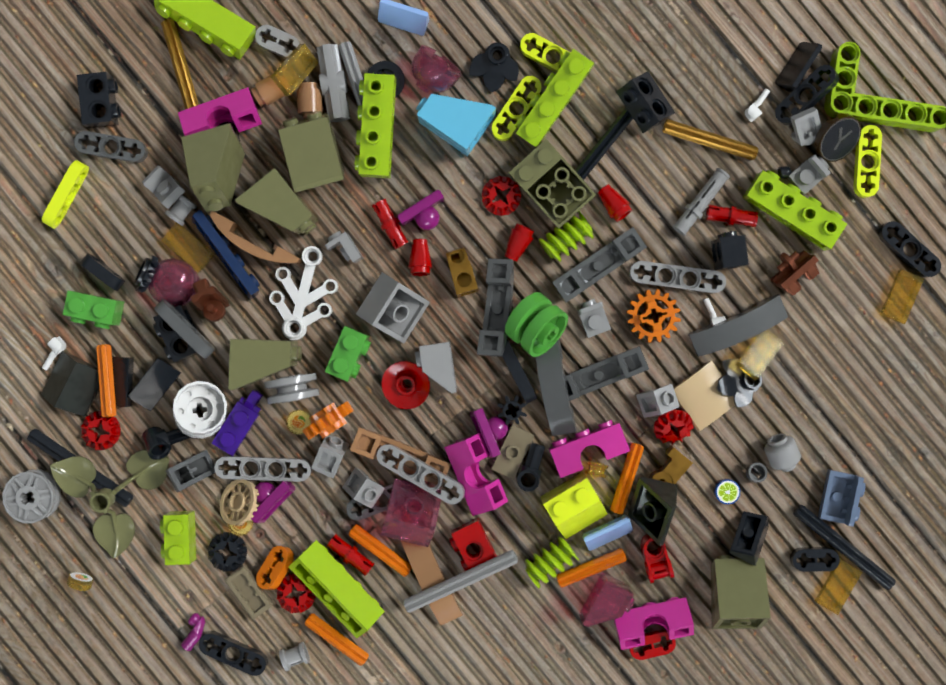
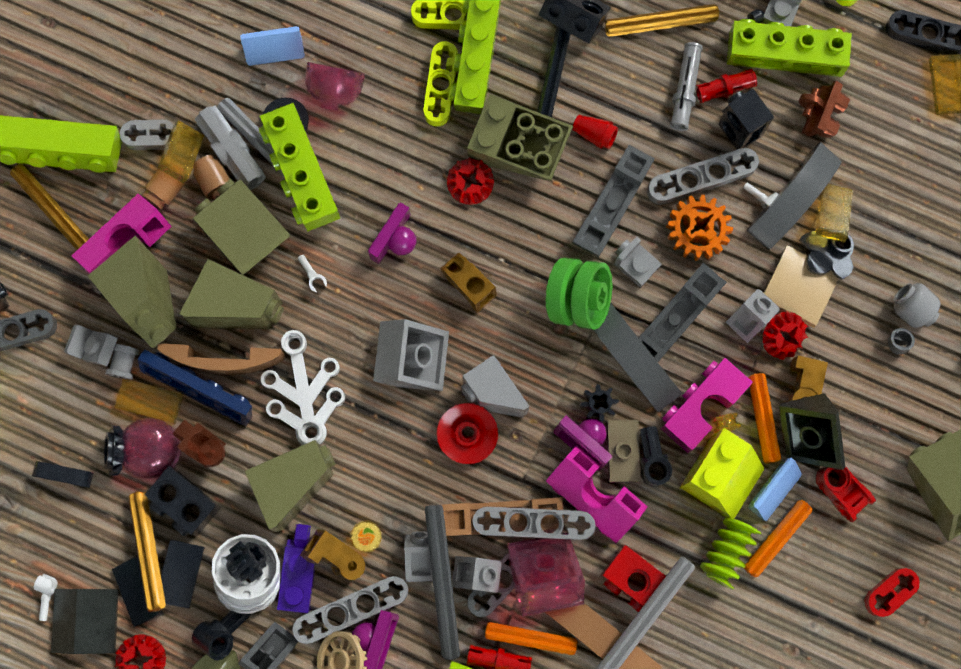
camera: 30 degrees left, 10 degrees down
bright green brick [63,291,125,329] -> none
orange axle [96,344,117,417] -> none
dark grey beam [154,299,215,359] -> none
light grey wheel [264,373,320,404] -> none
orange gear [302,401,354,440] -> none
light grey bracket [325,231,364,263] -> none
bright green brick [325,326,371,382] -> none
red pin [372,198,408,249] -> none
red cone [408,239,432,276] -> none
medium azure slope [416,94,496,157] -> none
black plate [469,43,519,93] -> none
dark grey slope [477,259,514,357] -> none
black beam [502,339,538,404] -> none
red cone [504,223,534,262] -> none
lime piece [538,211,594,262] -> none
clear pink slope [579,571,635,627] -> none
dark pink arch [613,597,694,650] -> none
tile [714,479,740,504] -> none
black slope [730,511,769,566] -> none
none -> axle [128,491,166,612]
none -> black gear [226,541,267,582]
none -> white hand [298,255,327,293]
none -> pearl gold leg [300,529,365,580]
none -> dark grey axle [425,504,460,660]

